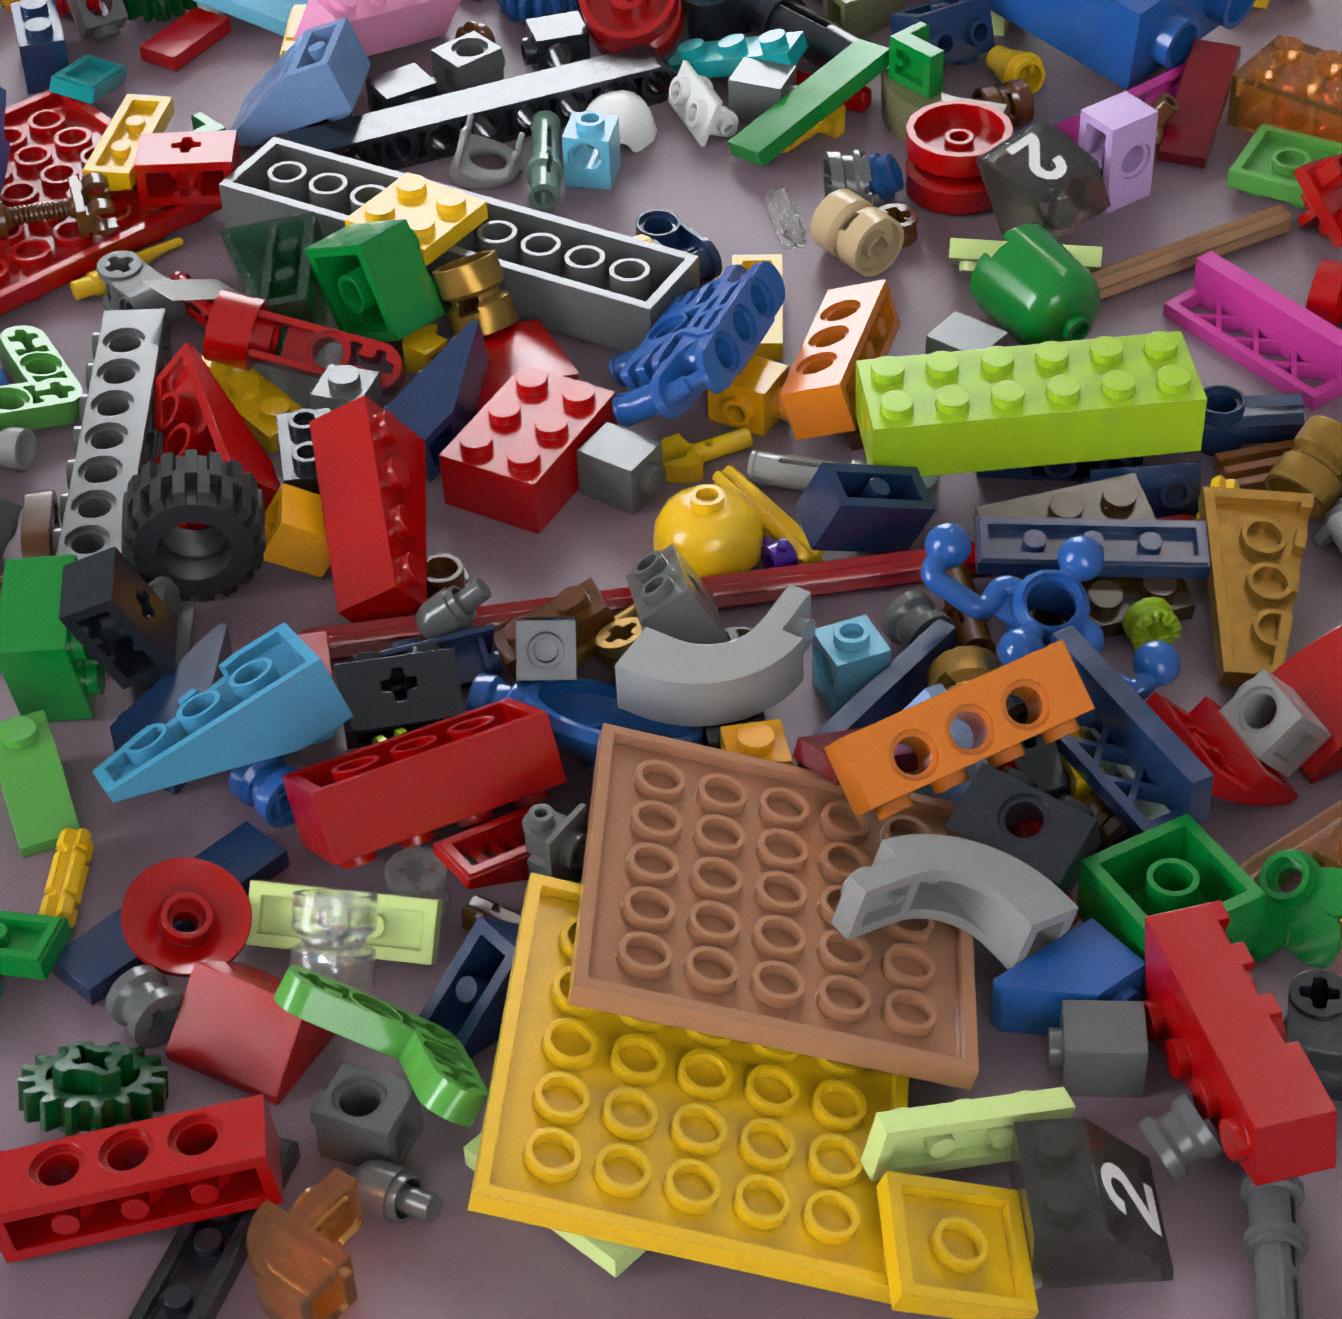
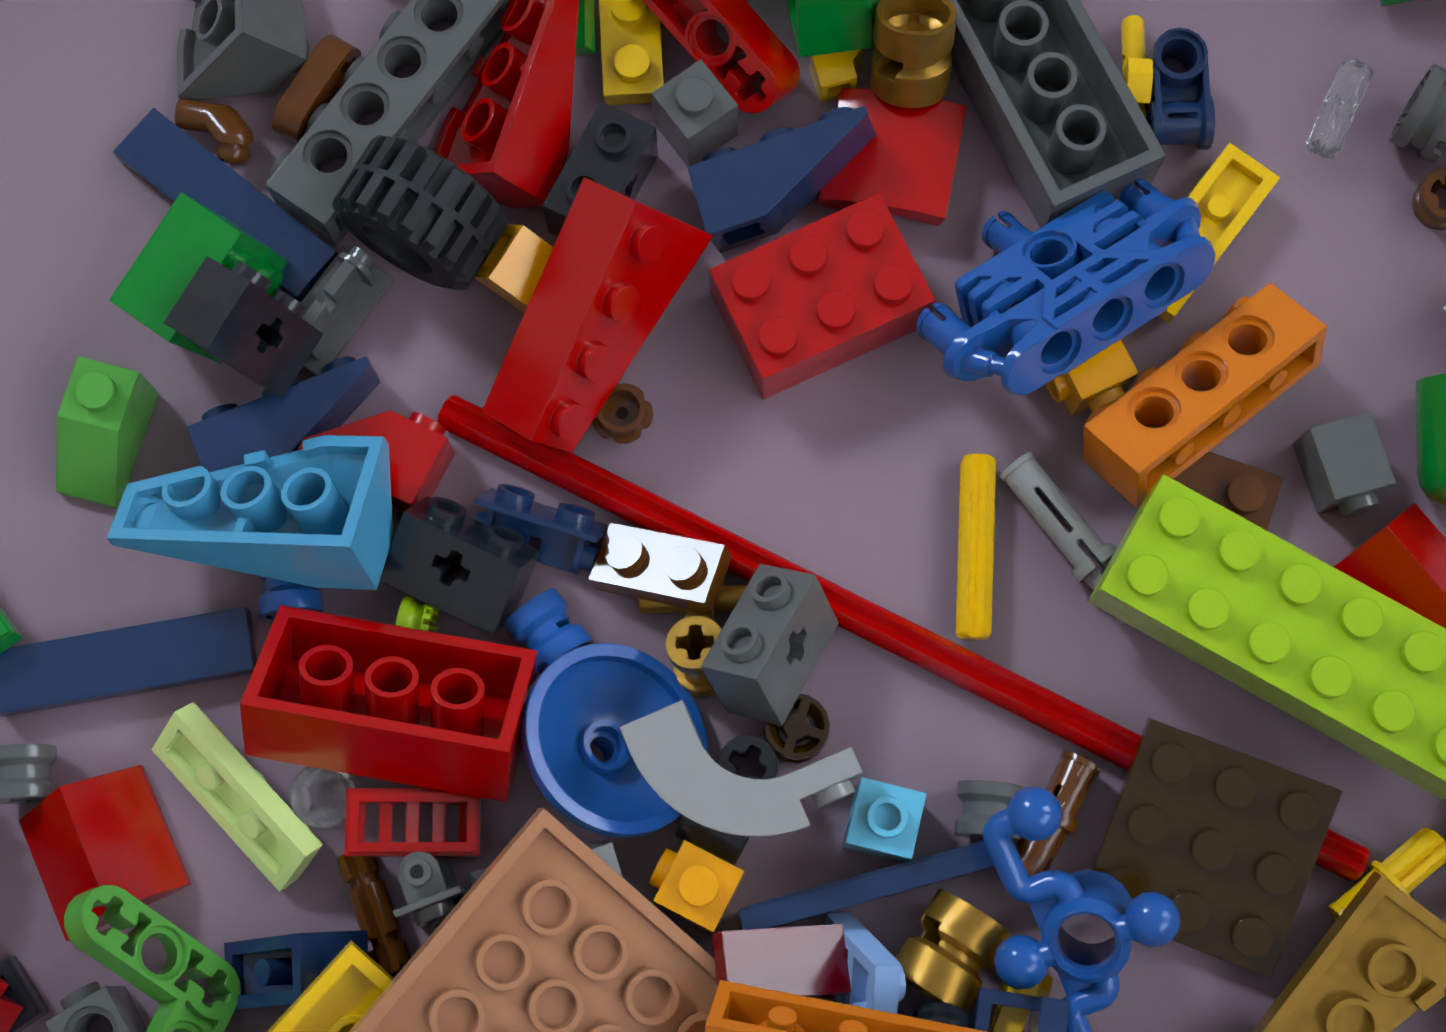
camera: 35 degrees right, 35 degrees up
yellow axle [38,827,94,930] -> none
red dish [121,857,252,977] -> none
clear wheel [290,889,378,990] -> none
dark grey cylinder [416,578,492,640] -> none
brick [516,616,577,681] -> none
dark grey brick [577,422,666,514] -> none
yellow cylinder [653,484,763,577] -> none
yellow bar [661,428,753,484] -> none
dark purple piece [761,536,798,569] -> none
dark blue brick [793,462,937,553] -> none
tan wheel [810,189,904,277] -> none
dark blue tile [974,516,1211,579] -> none
dark blue hinge [1084,461,1201,518] -> none
lime bush [1122,597,1182,650] -> none

